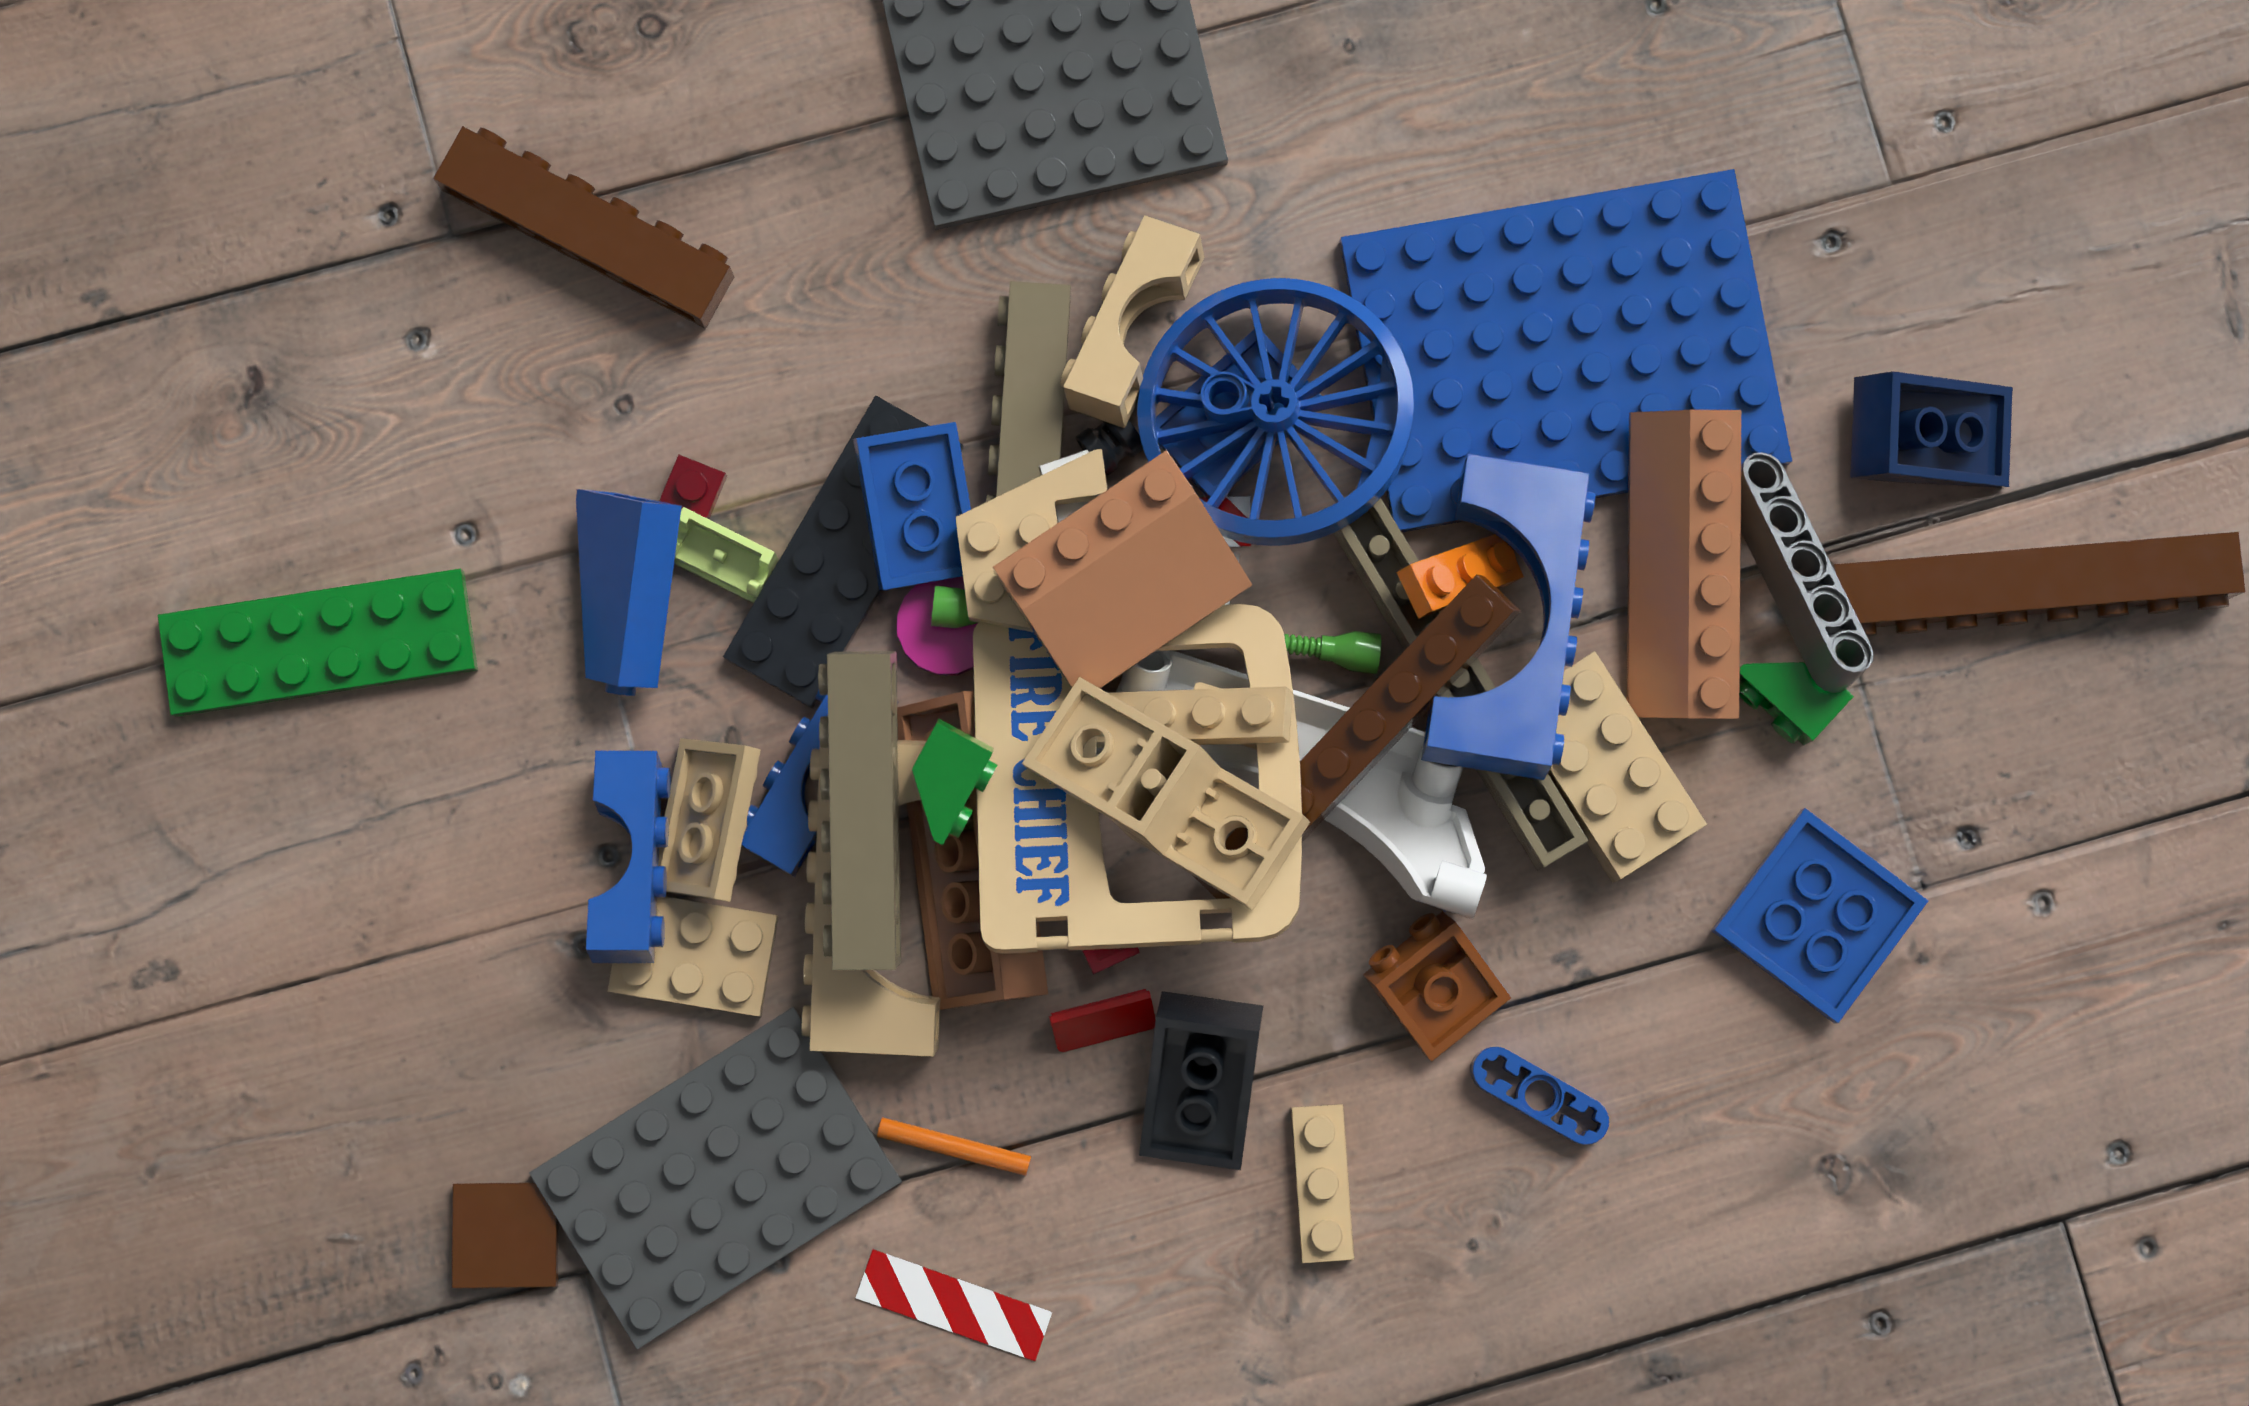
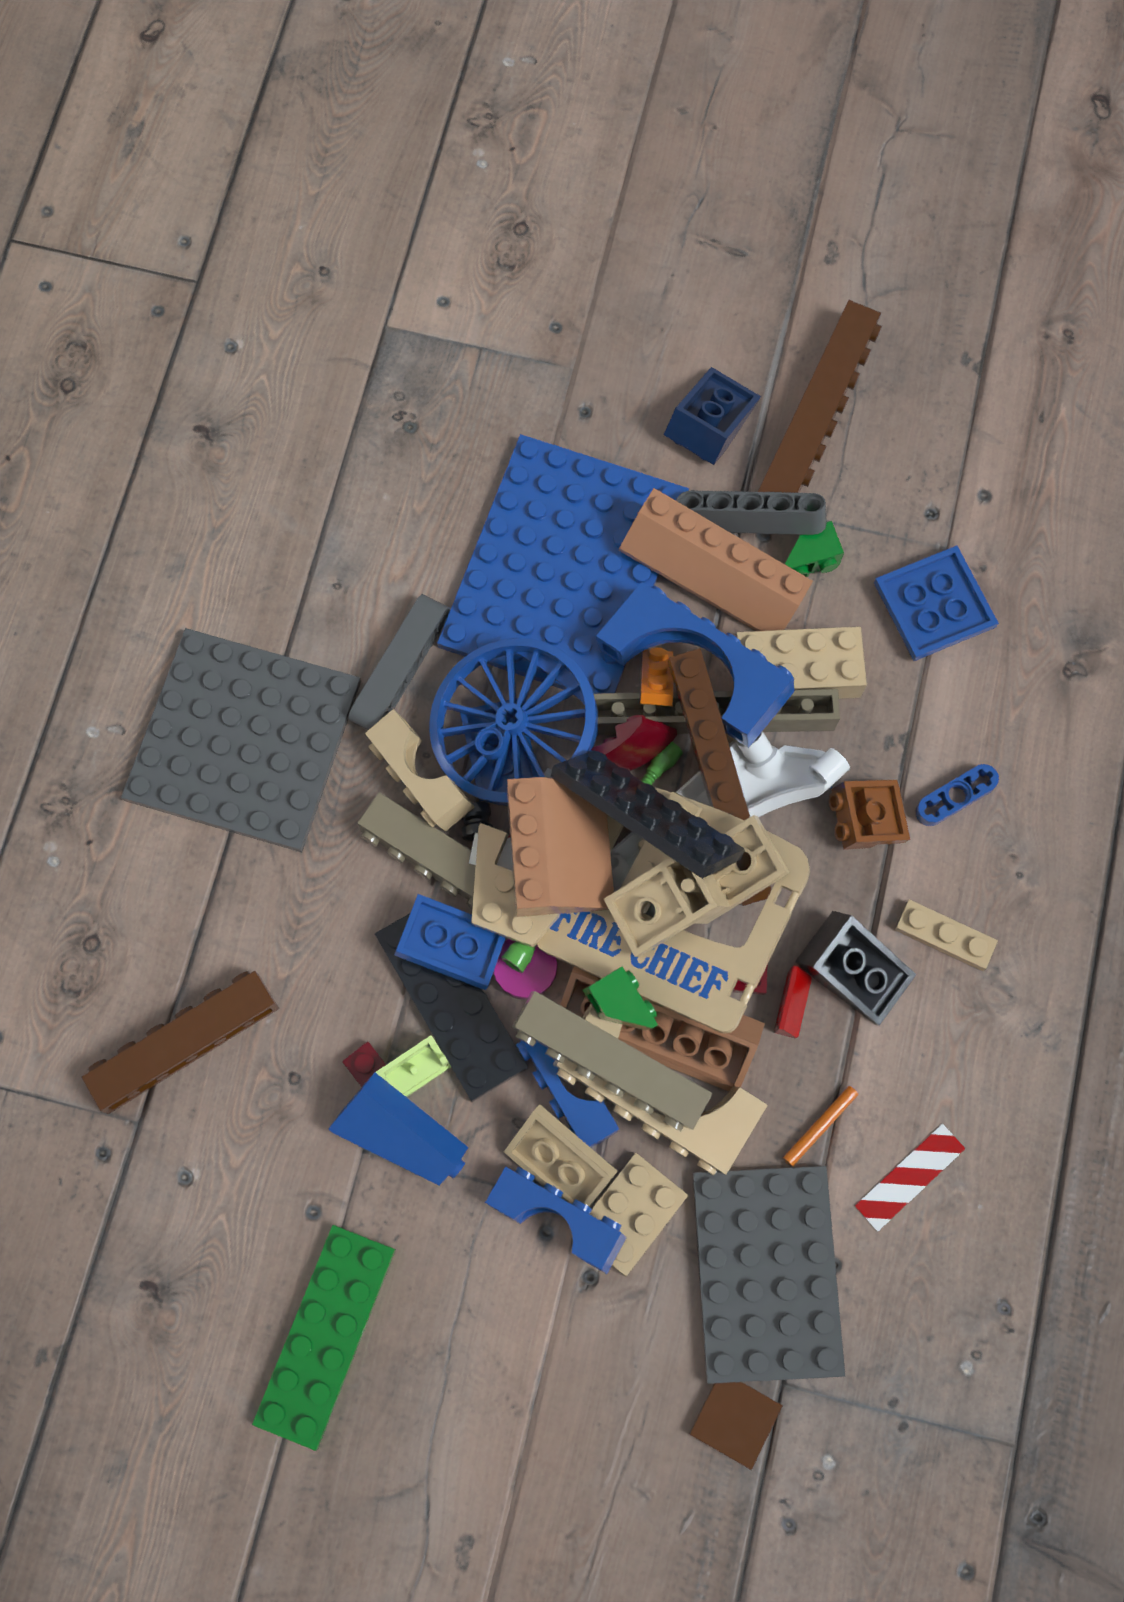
camera: 55 degrees left, 10 degrees down
none -> dark grey beam [348,594,450,730]
none -> black plate [550,750,745,879]
none -> dark red slope [591,715,677,771]

